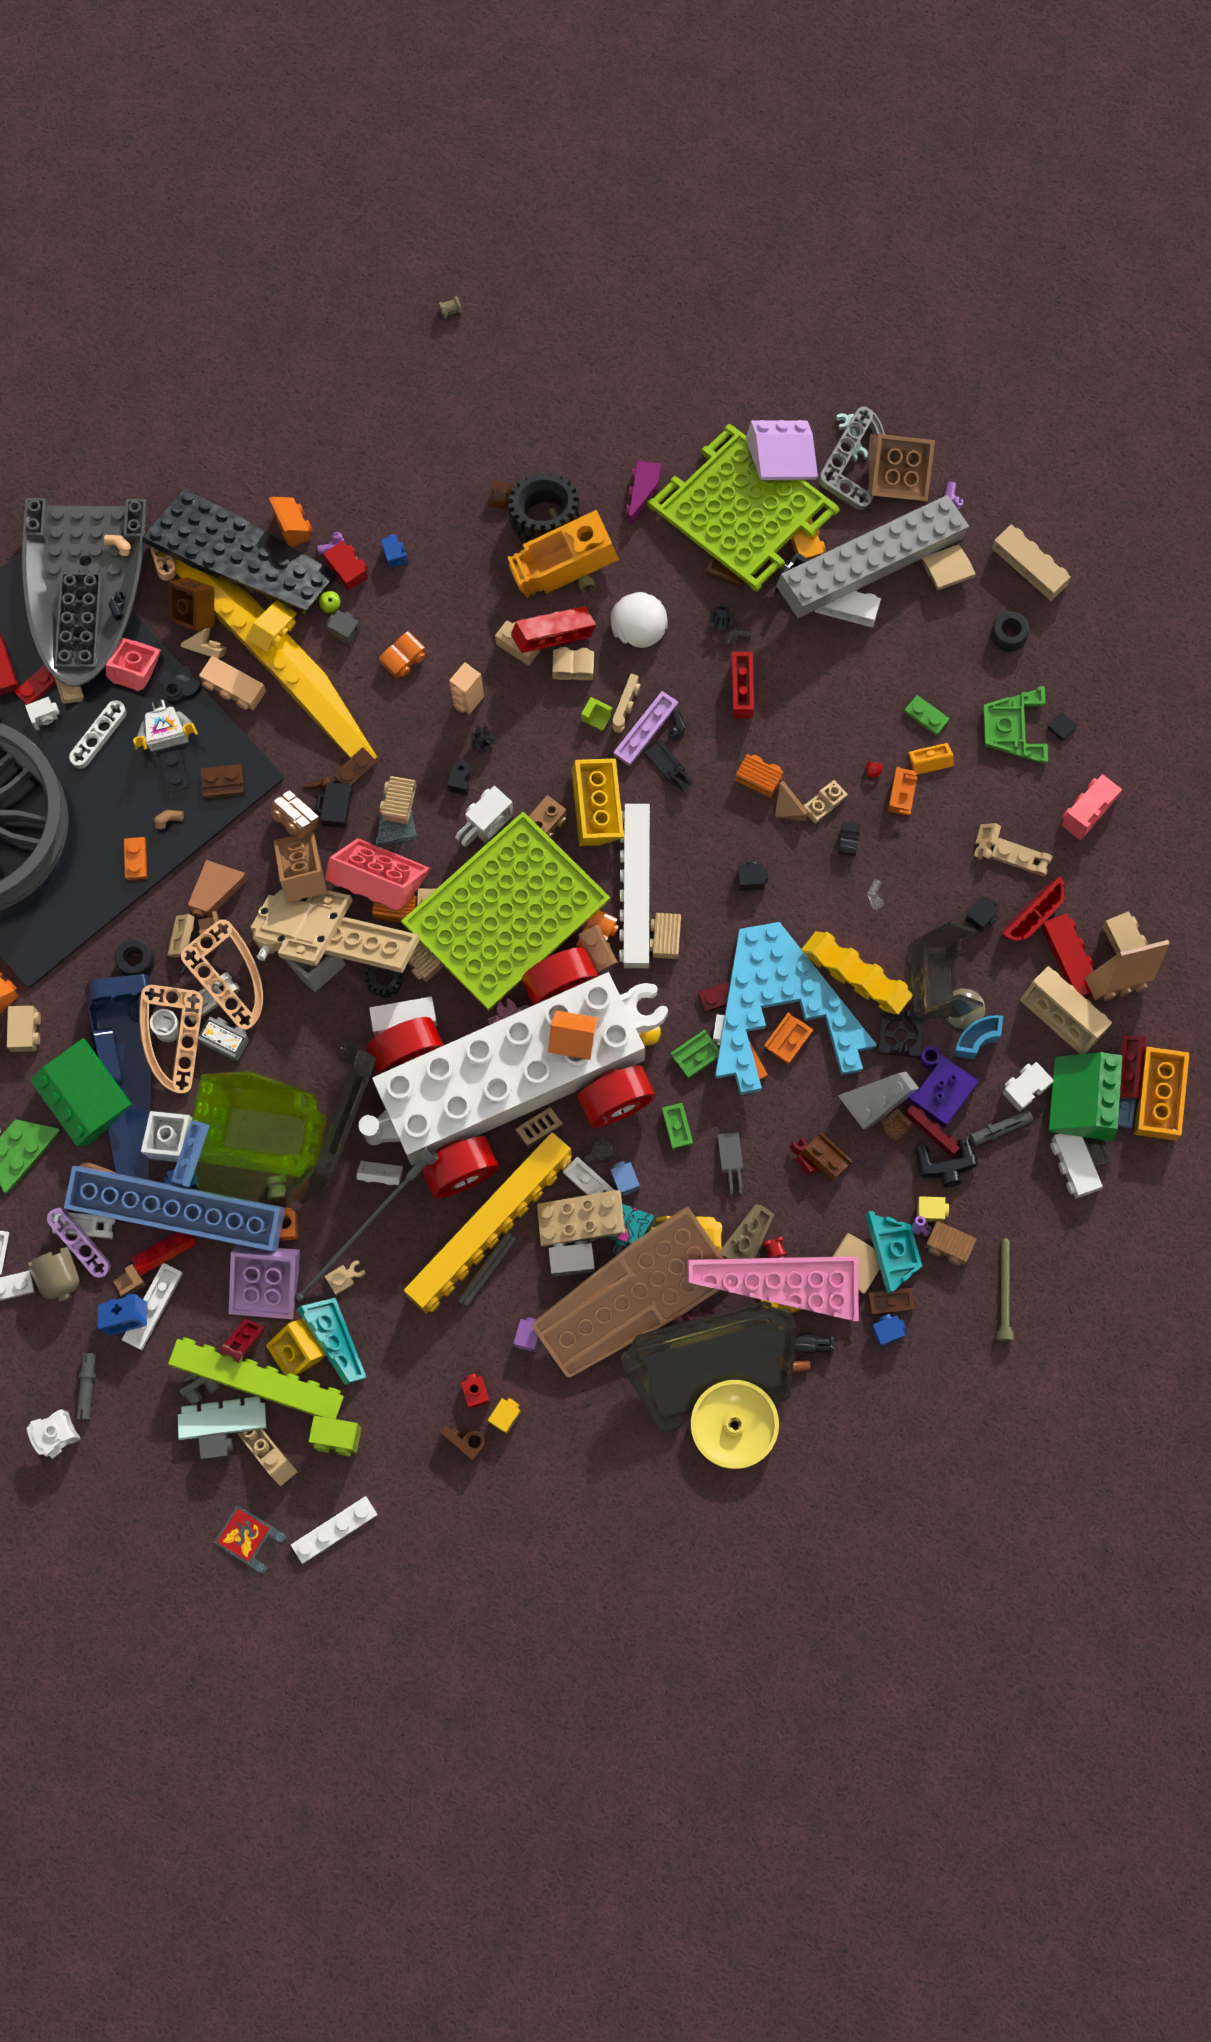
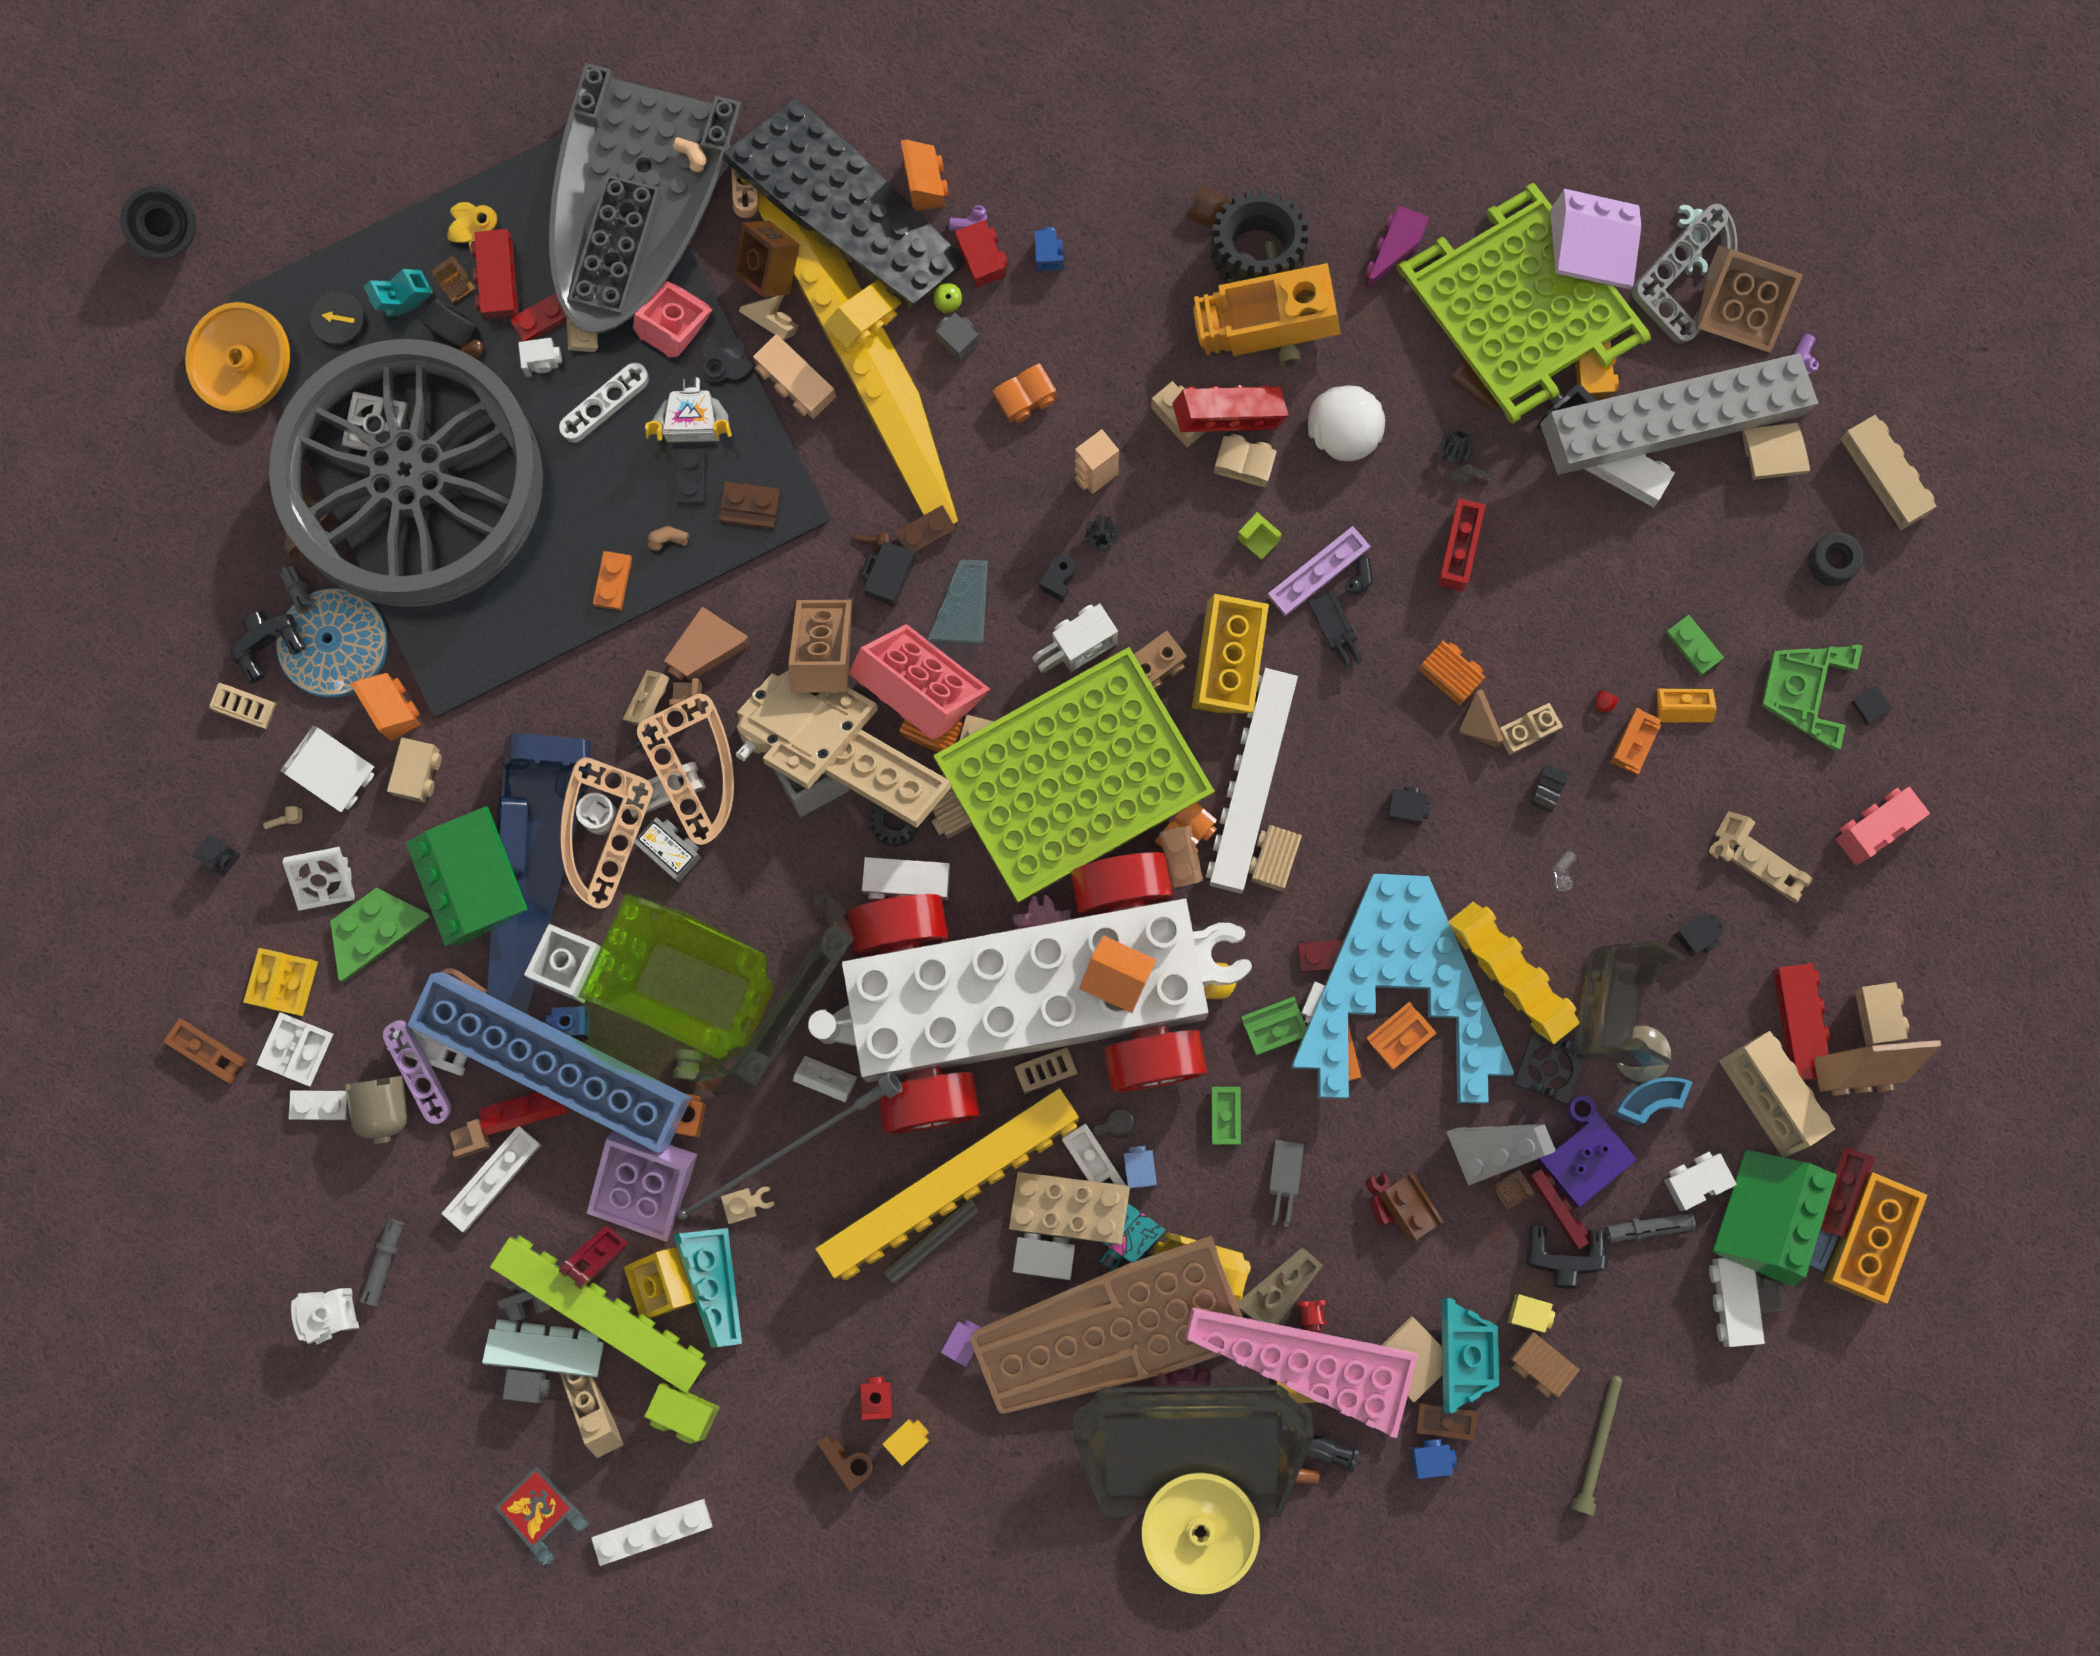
camera: 15 degrees right, 5 degrees up
blue brick [98,1294,147,1336] -> none
black arm [109,590,126,621] -> none
black tyre [115,939,155,976] -> none
medium blue tile [171,1120,210,1187] -> none
medium nougat brick [270,791,319,839] -> none
tan brick [379,776,416,825] -> none
tan plate [613,674,641,733] -> none
medium lavender arm [911,1216,932,1236] -> none
red brick [1001,877,1065,941] -> none

